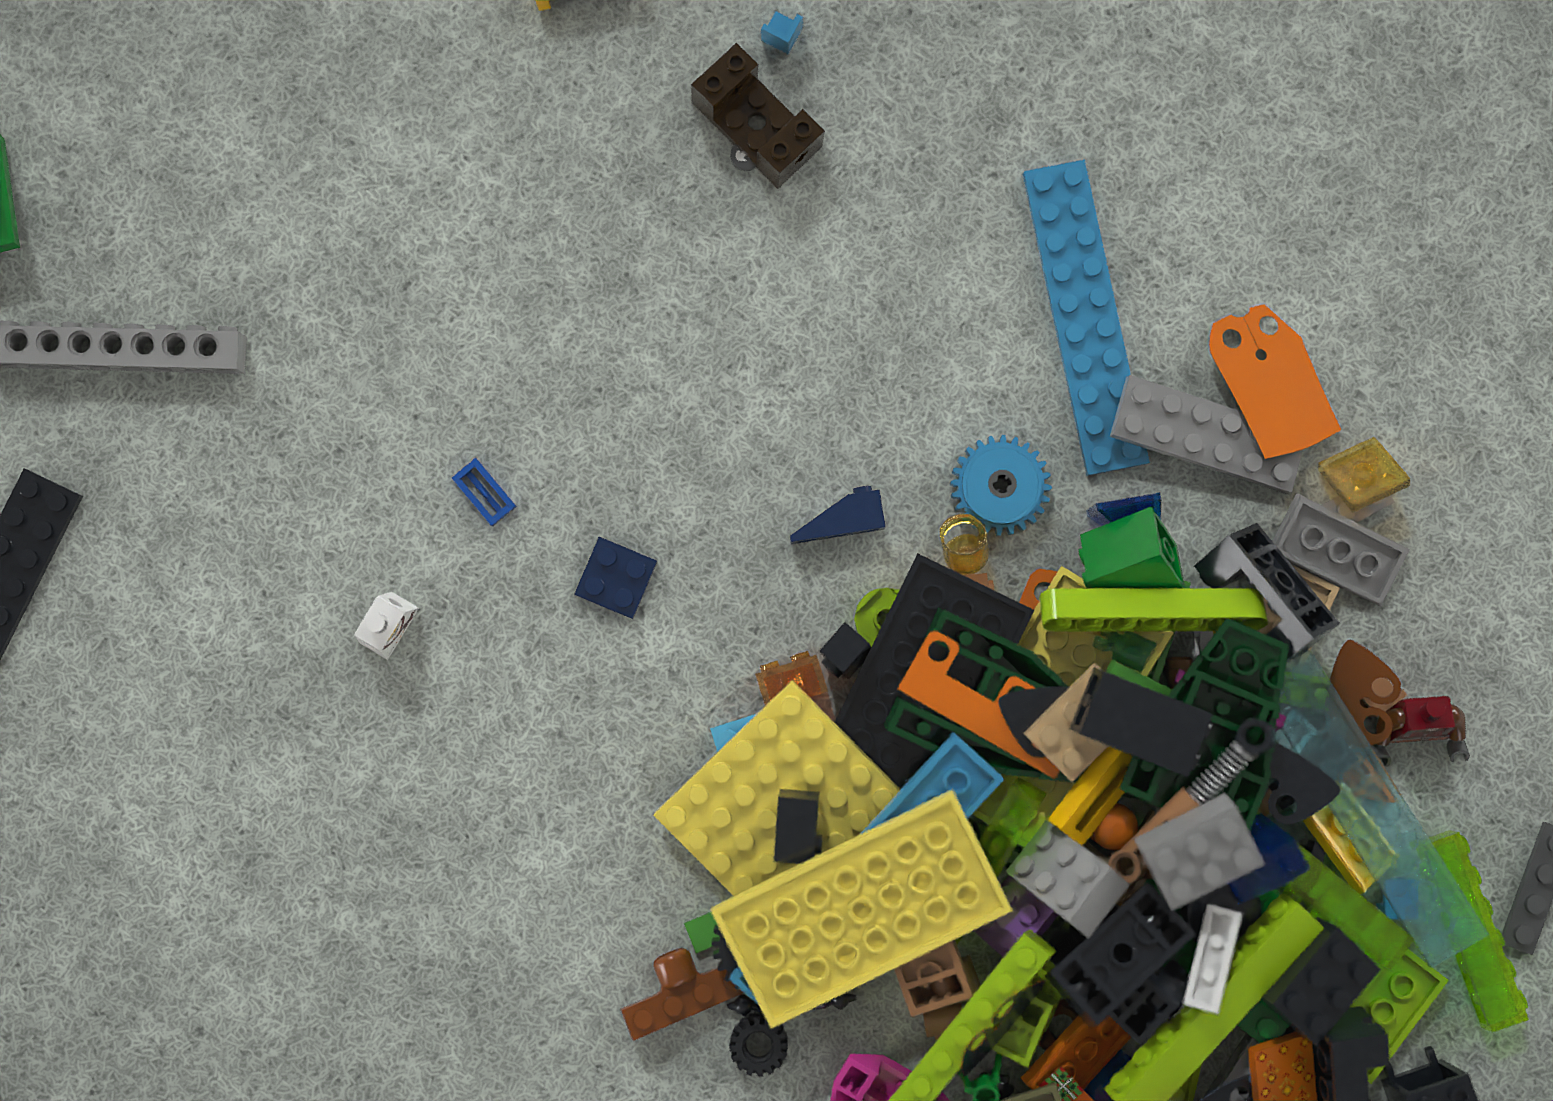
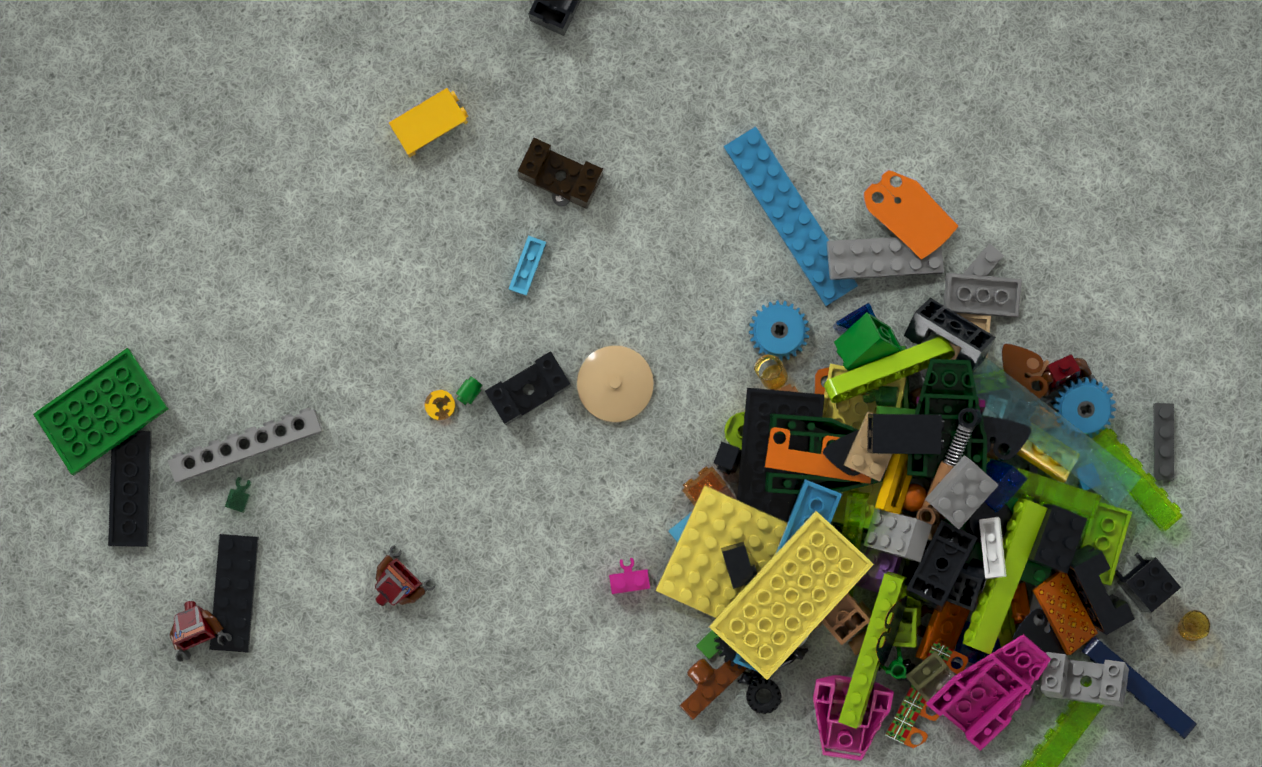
camera: 20 degrees left, 0 degrees up
white torso [354,592,419,660] -> none
blue tile [452,458,517,527] -> none
dark blue plate [574,537,658,619] -> none
dark azure panel [761,11,803,54] -> none
dark blue slope [790,486,886,544] -> none
clear yellow plate [1318,437,1410,513] -> none
none -> clear green plate [225,477,252,513]
none -> torso [375,545,436,606]
none -> yellow piece [425,390,456,420]
none -> green brick [456,376,483,406]
none -> black plate [485,351,571,426]
none -> medium azure plate [509,235,546,296]
none -> tan dish [577,346,654,422]
none -> dark pink brick [609,558,650,594]
none -> orange hinge [1011,582,1030,624]
none -> dark azure gear [1053,377,1116,439]

